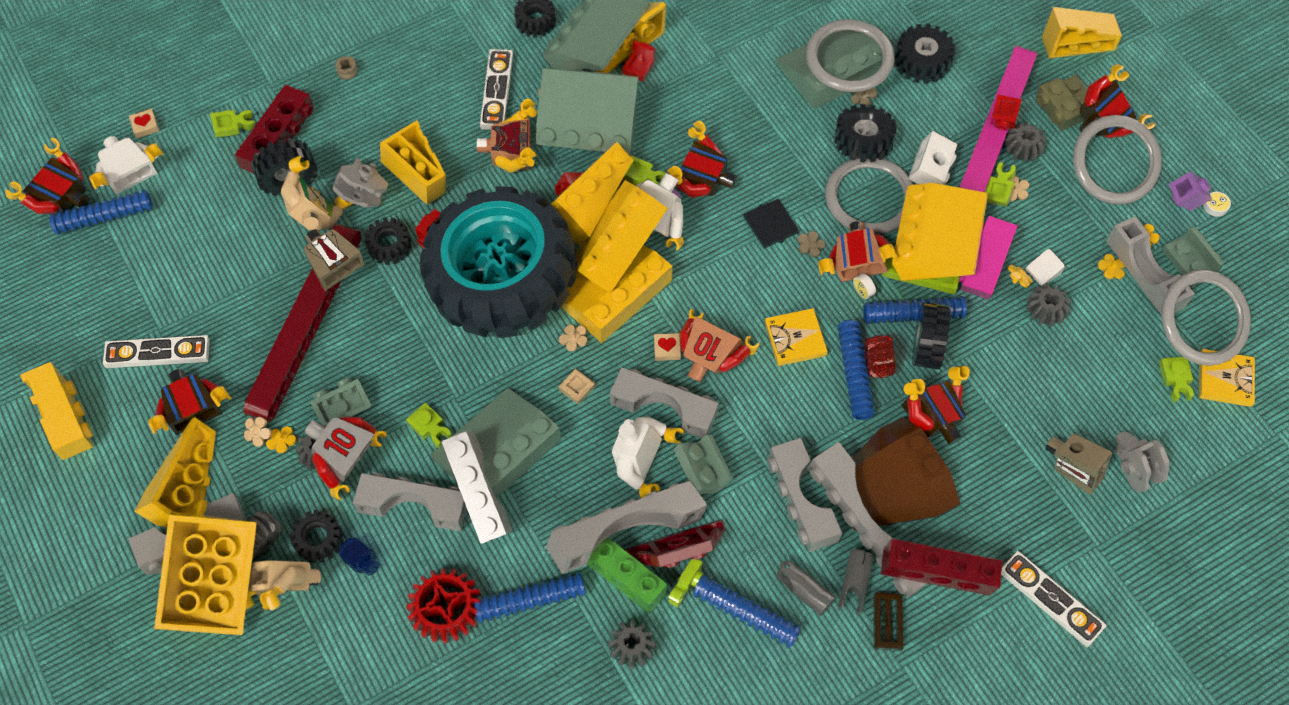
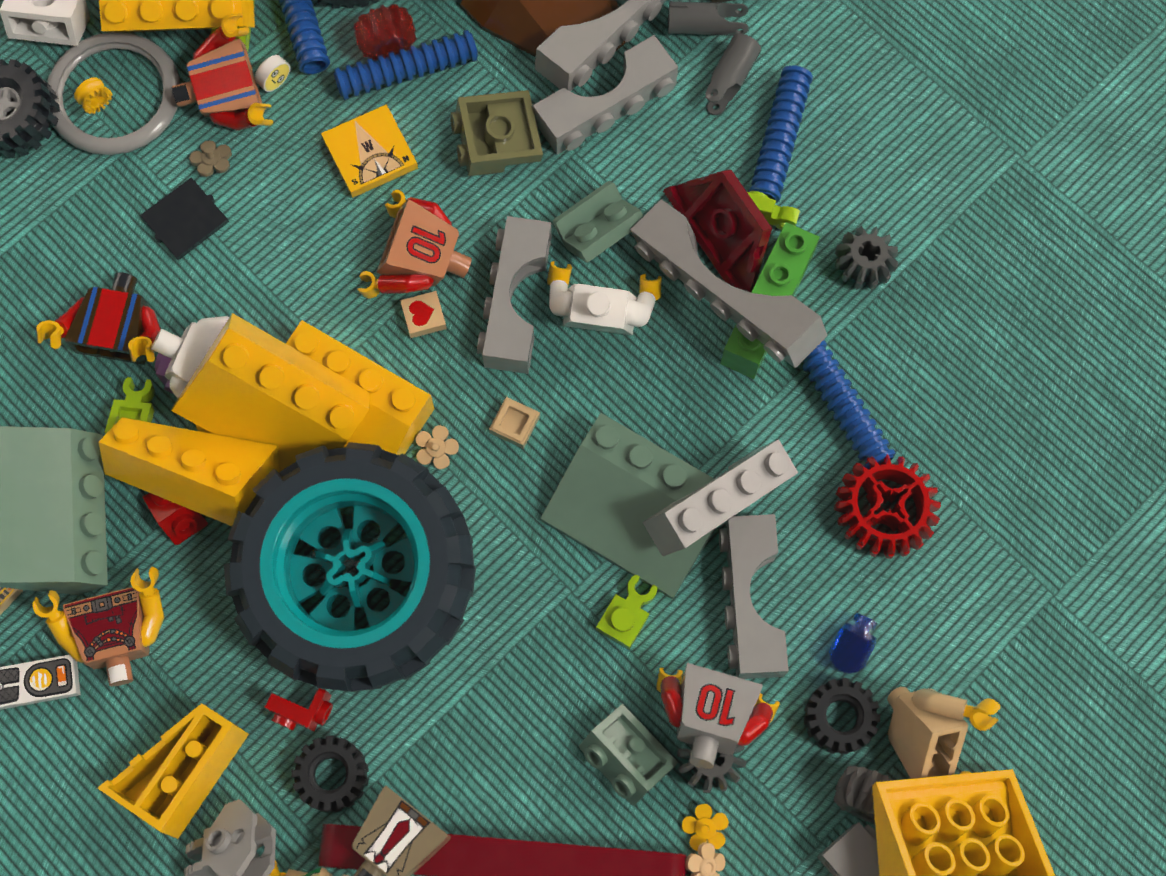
camera: 105 degrees left, 10 degrees up
none -> yellow bush [74,77,112,114]
none -> olive plate [450,90,543,176]

